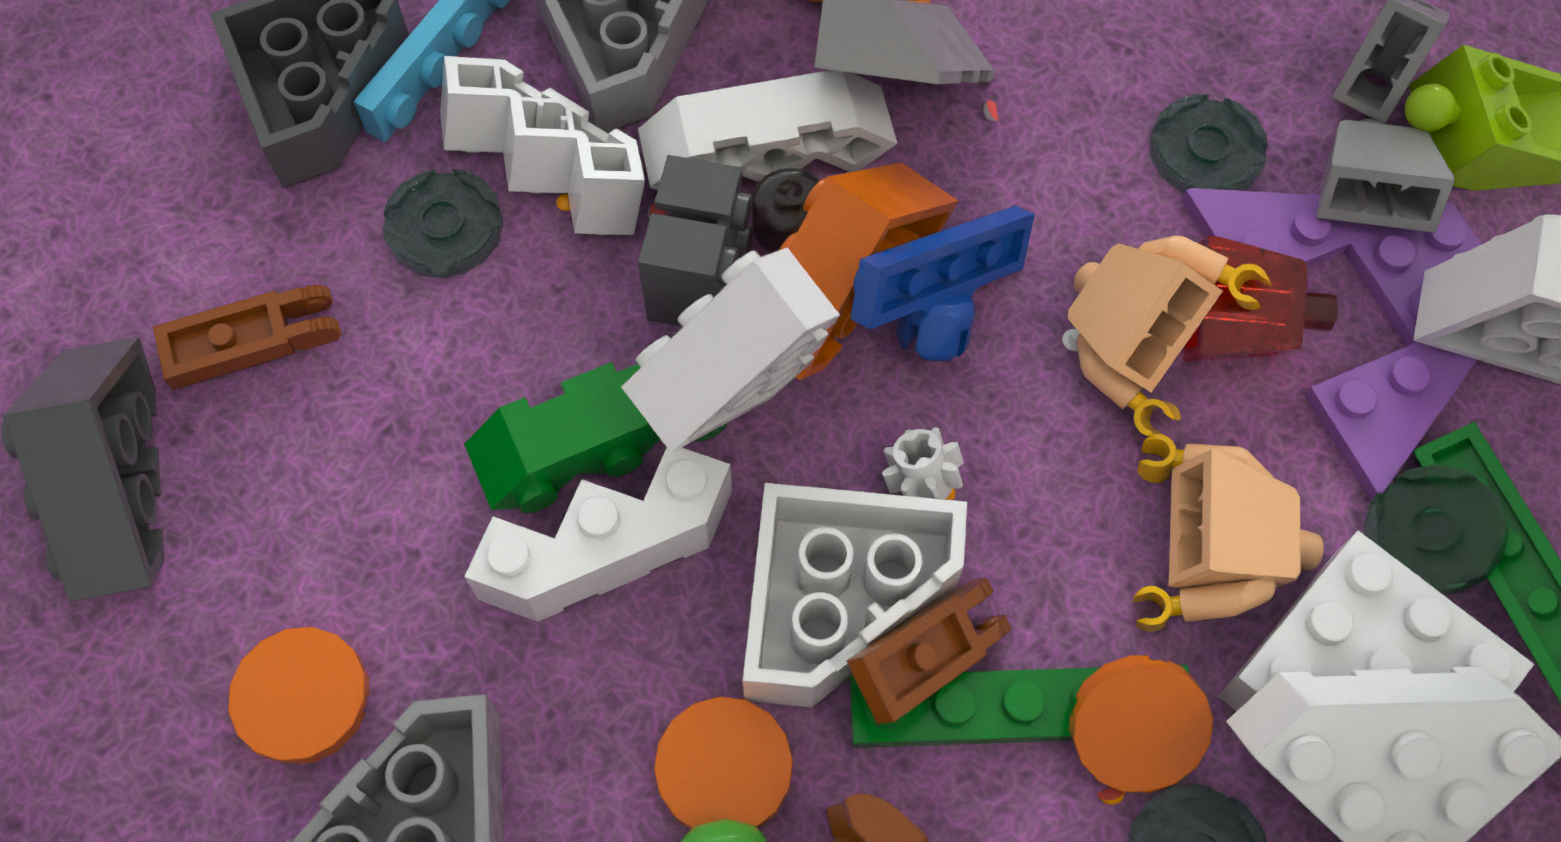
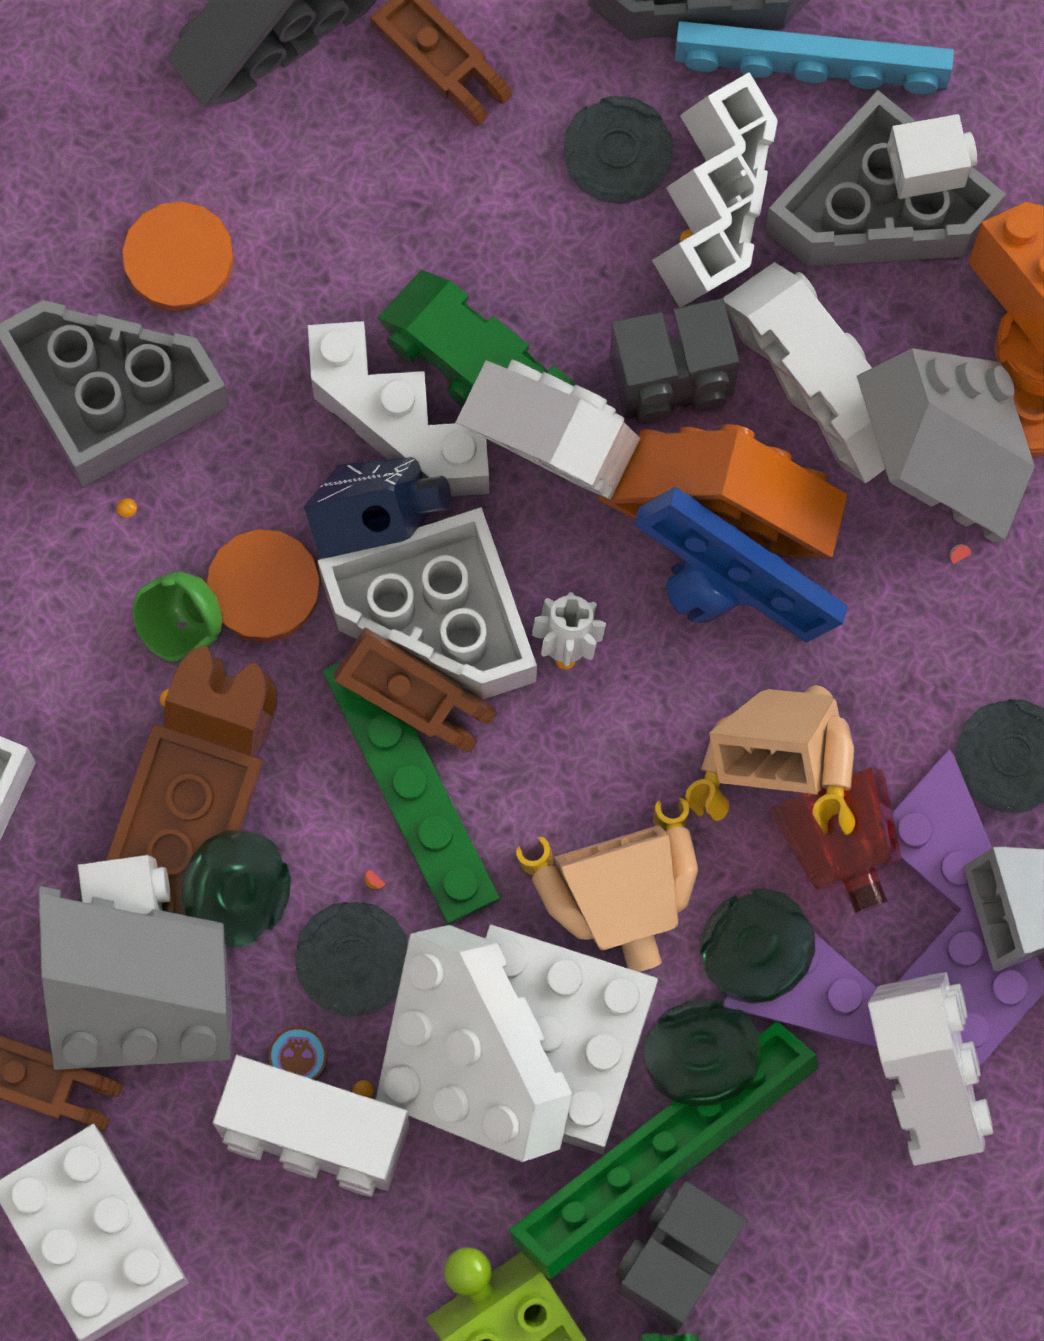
camera: 65 degrees right, 10 degrees up
clear smoke head [751,168,820,253] -> none
orange tile [1069,655,1213,793] -> none
none -> dark blue torso [304,457,452,559]
none -> clear green tile [700,888,815,1004]

